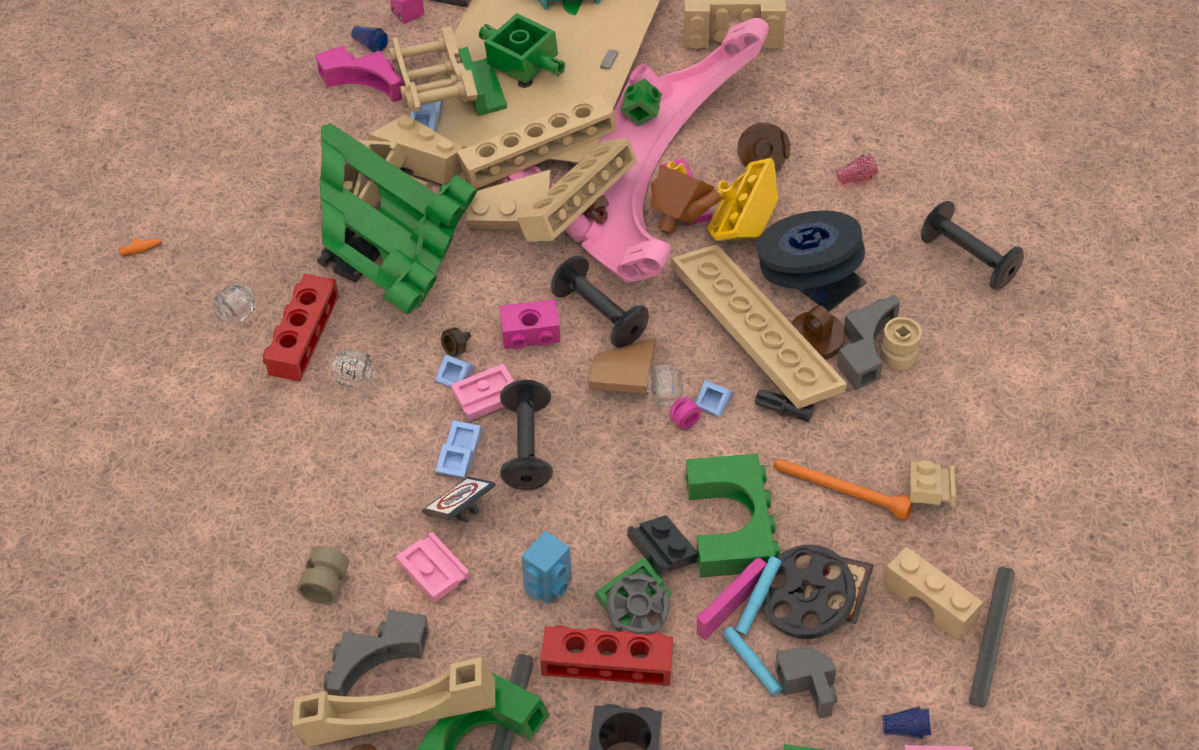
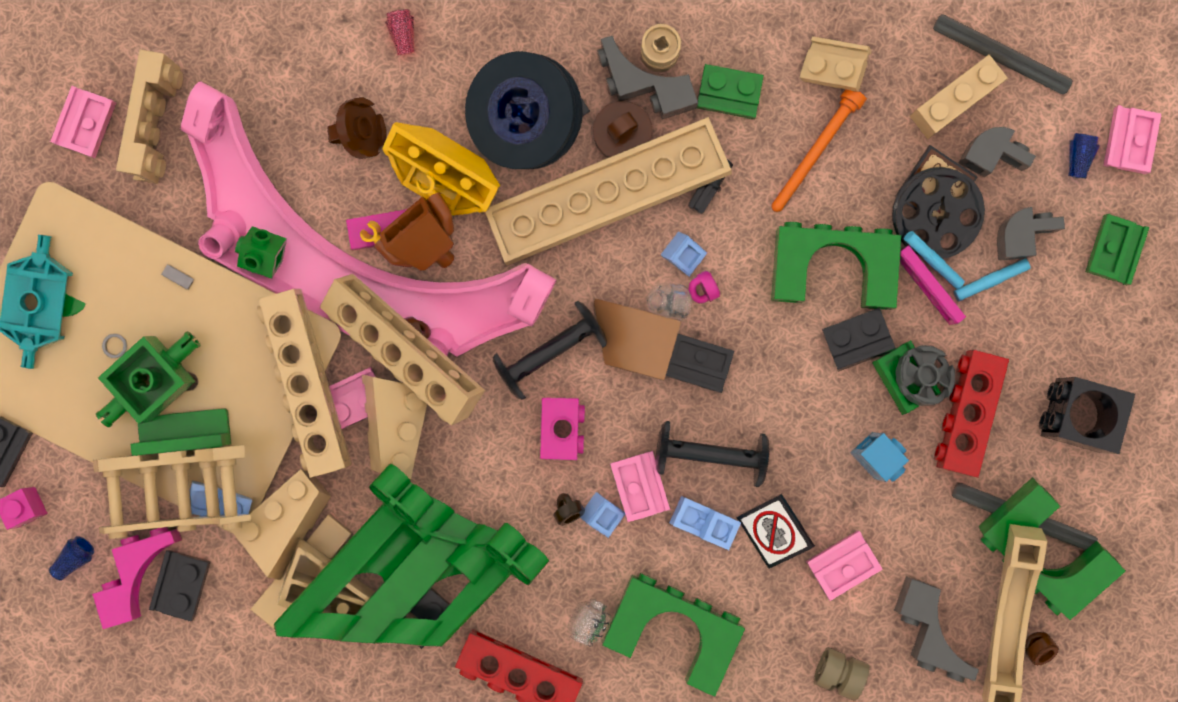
camera: 80 degrees left, 35 degrees up
none -> black plate [149,550,211,621]
none -> green arch [602,573,745,697]
none -> black plate [666,334,735,393]
none -> green plate [697,64,764,119]
none -> dark grey brick [958,127,1036,177]

